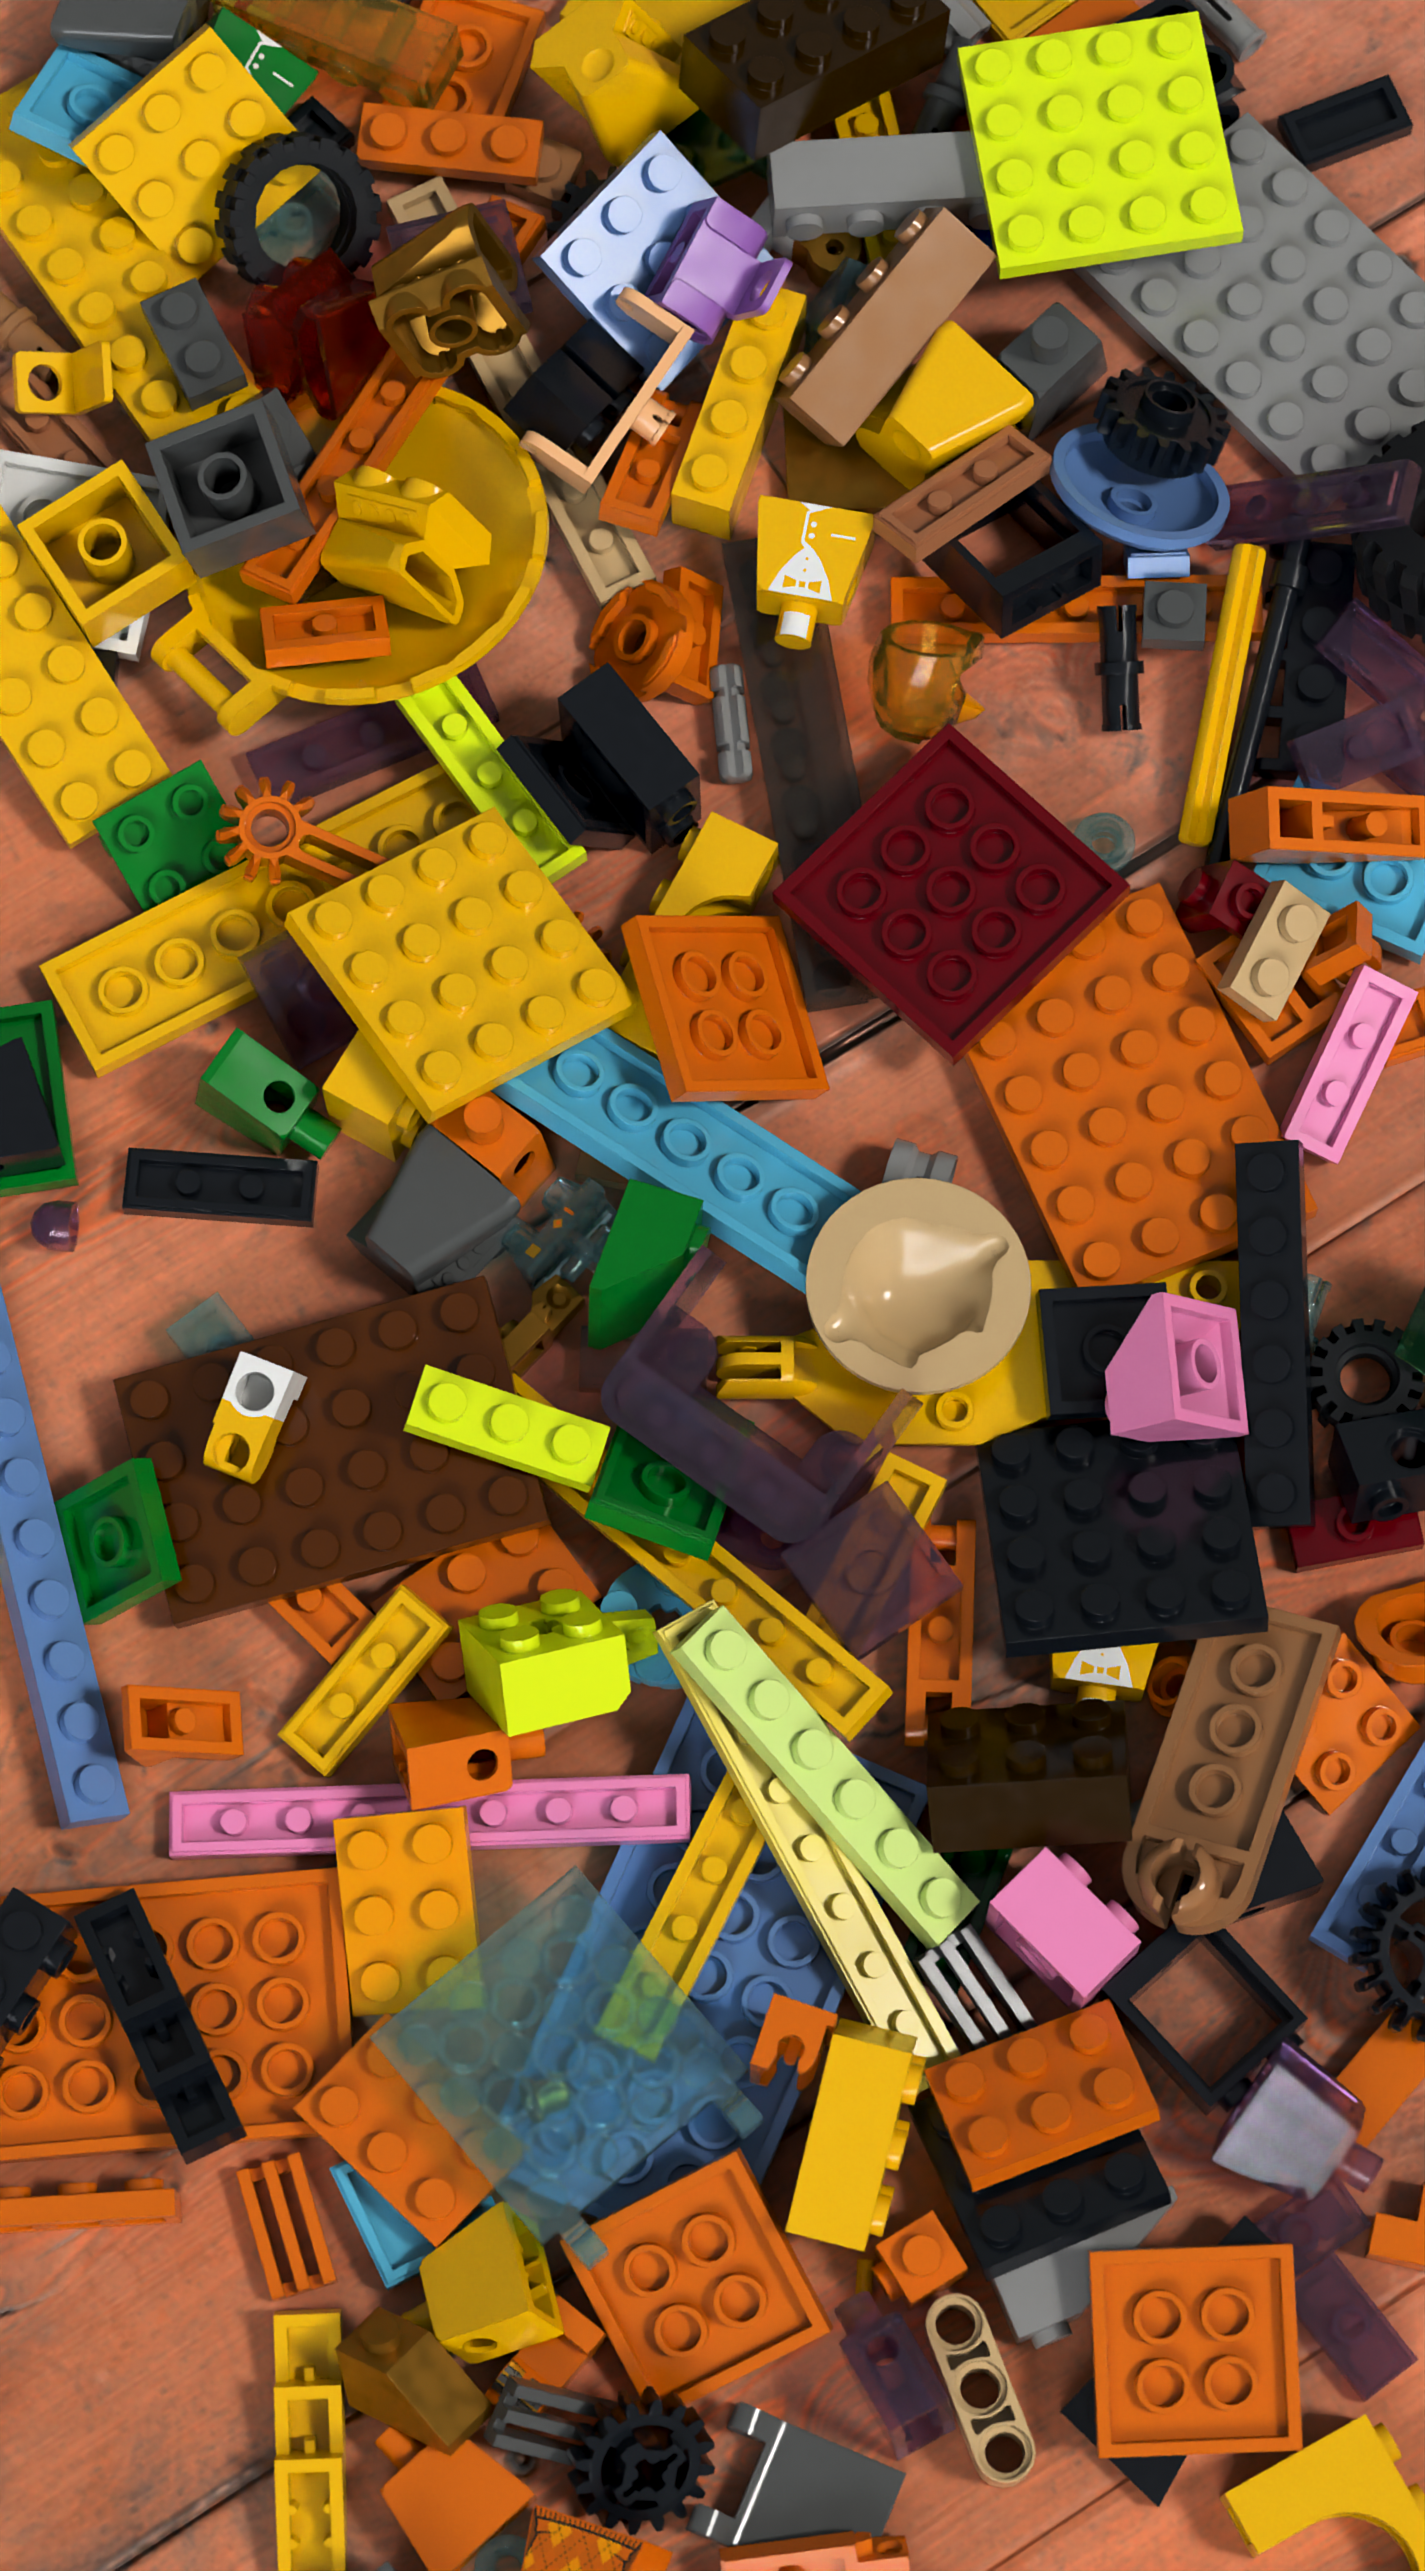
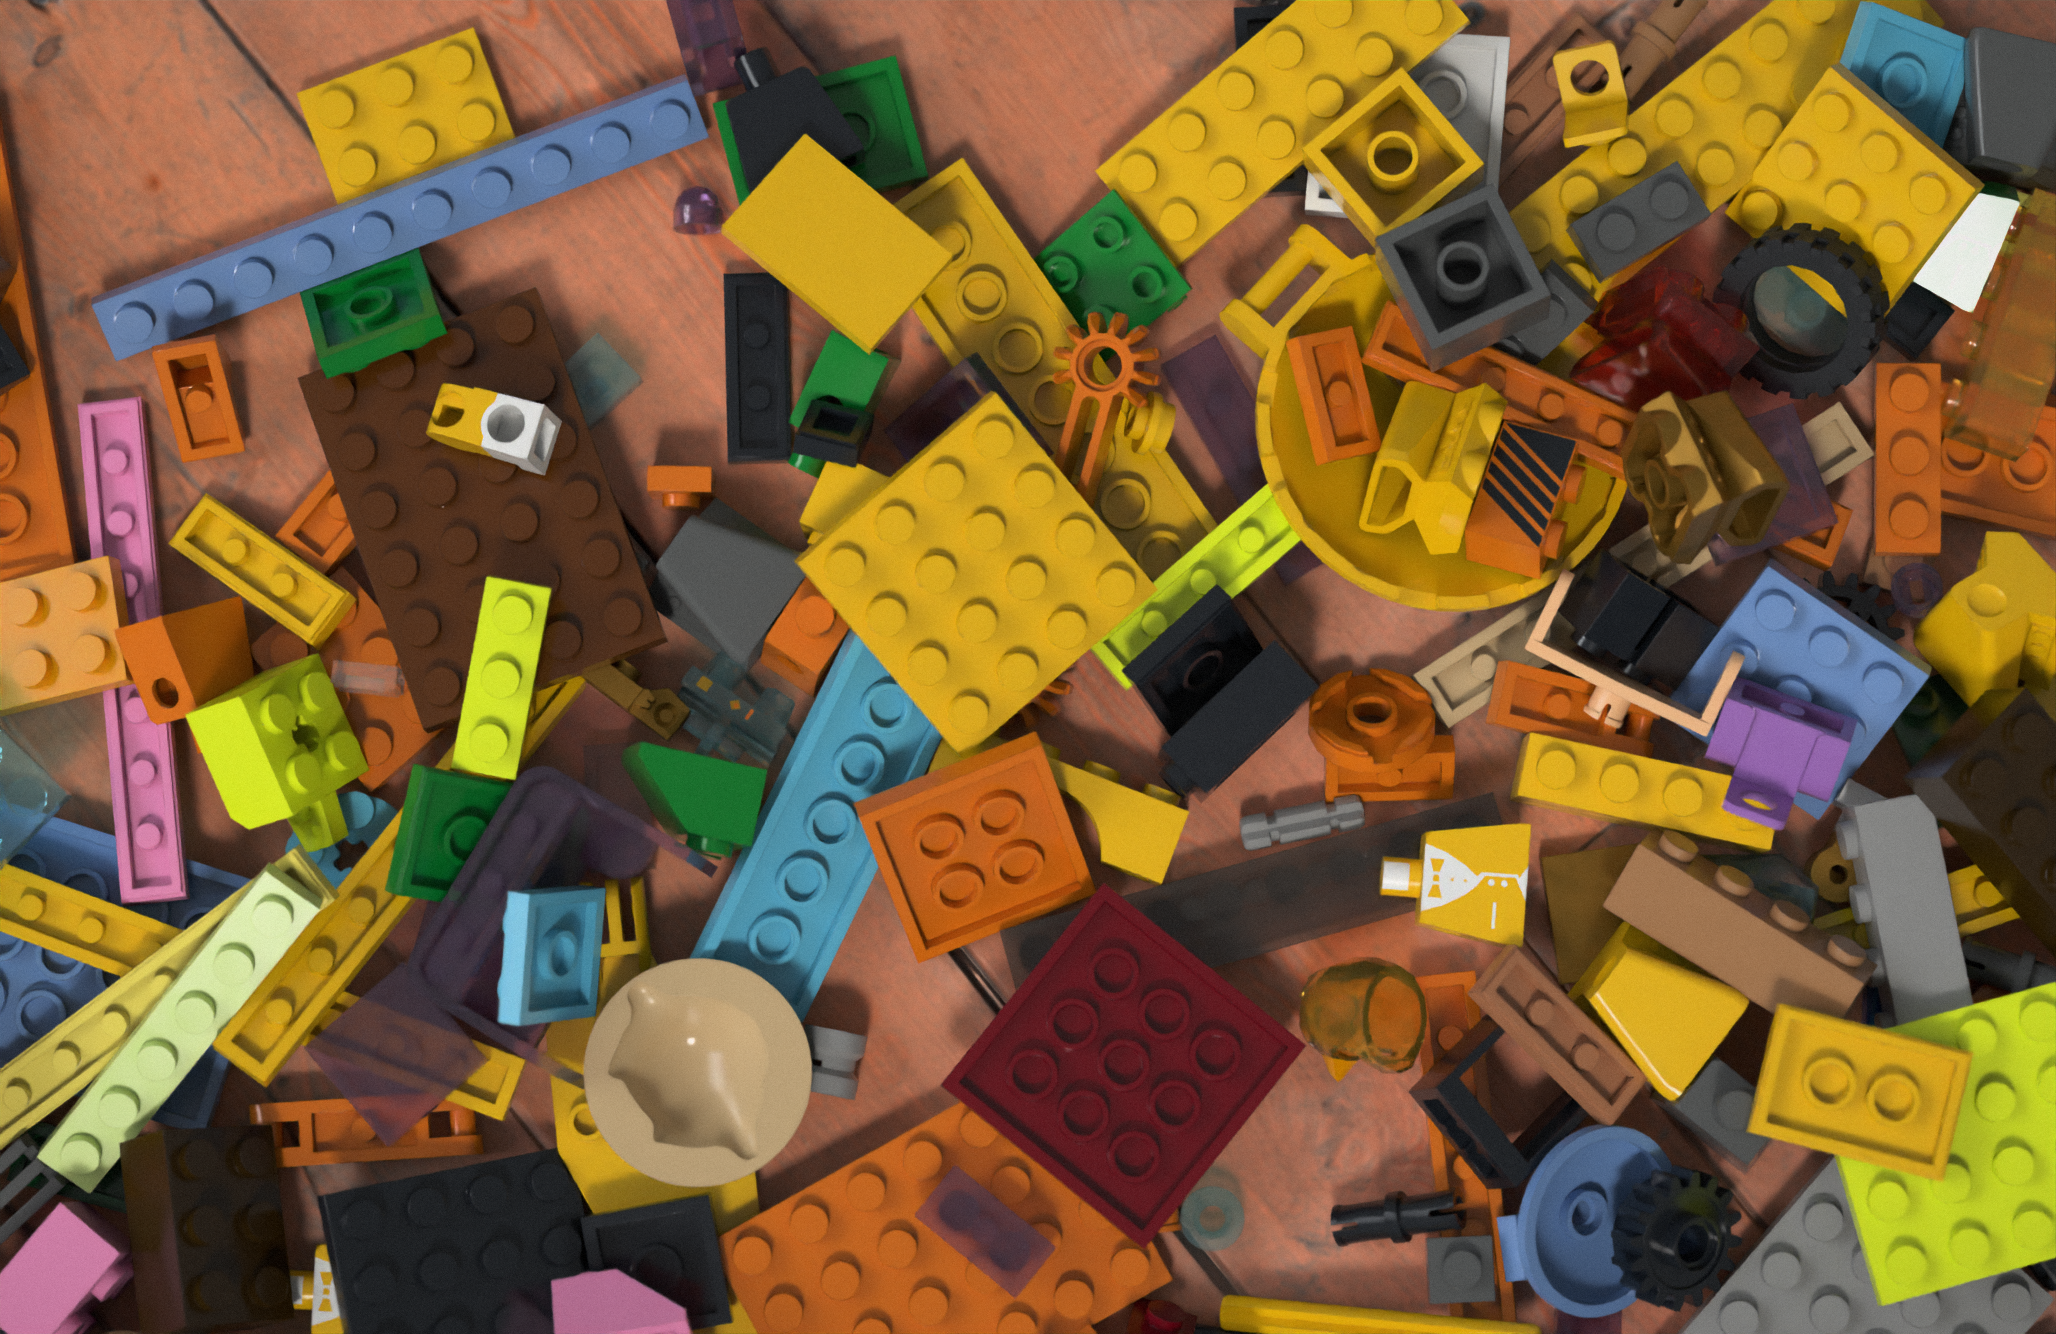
camera: 80 degrees right, 10 degrees up
none -> clear tile [331,660,405,698]
none -> medium azure plate [498,885,606,1026]
none -> orange plate [647,465,716,511]
none -> yellow tile [721,134,953,355]
none -> black tile [793,399,874,468]
none -> plate [914,1164,1056,1298]
none -> yellow plate [1124,391,1176,455]
none -> orange brick [1465,421,1587,579]
none -> yellow tile [1746,1003,1973,1182]
none -> hinge [1891,563,1943,618]

